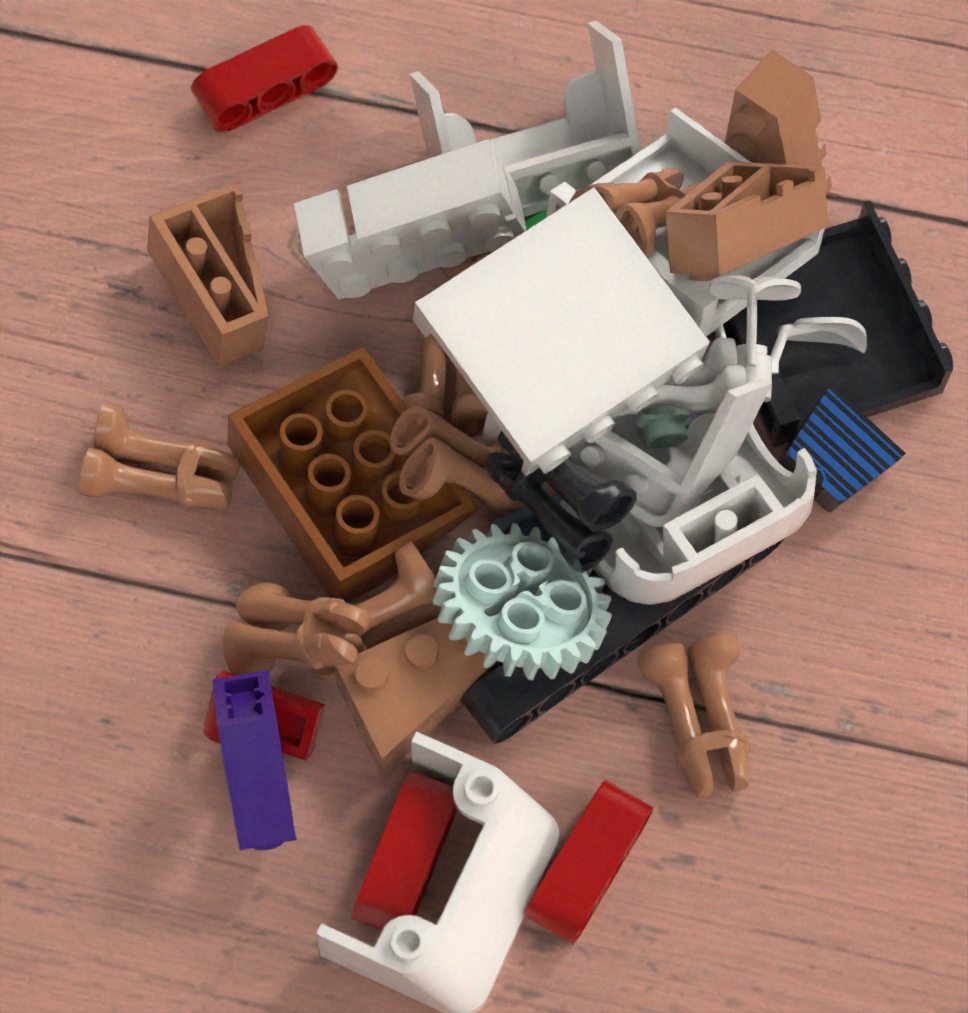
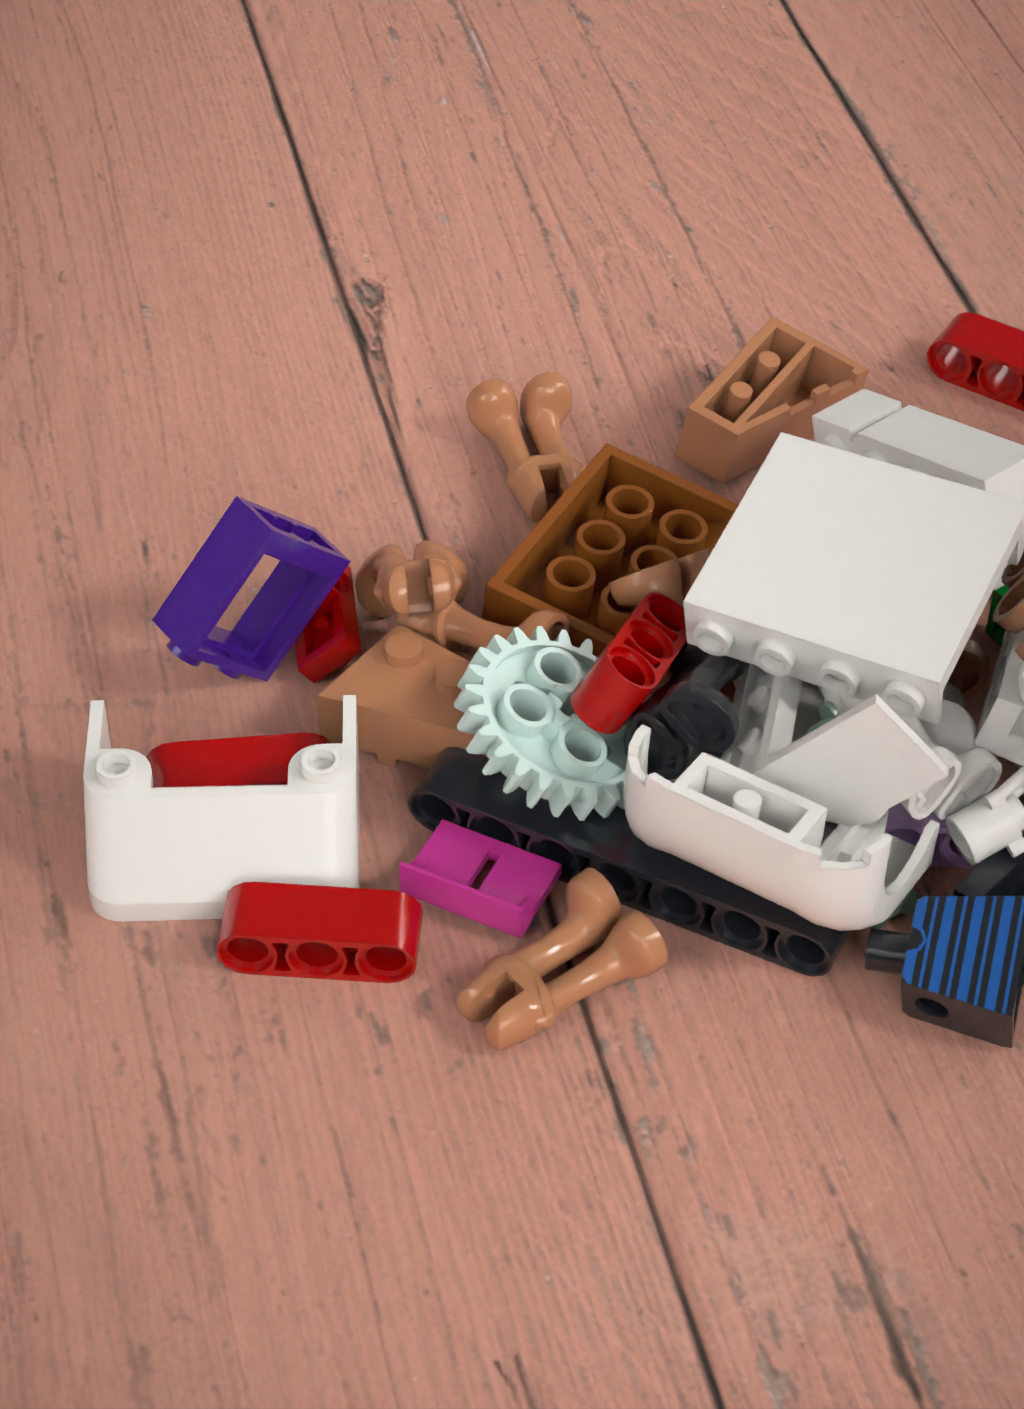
camera: 65 degrees right, 20 degrees down
none -> dark pink piece [399,819,562,939]
none -> red beam [570,592,687,734]

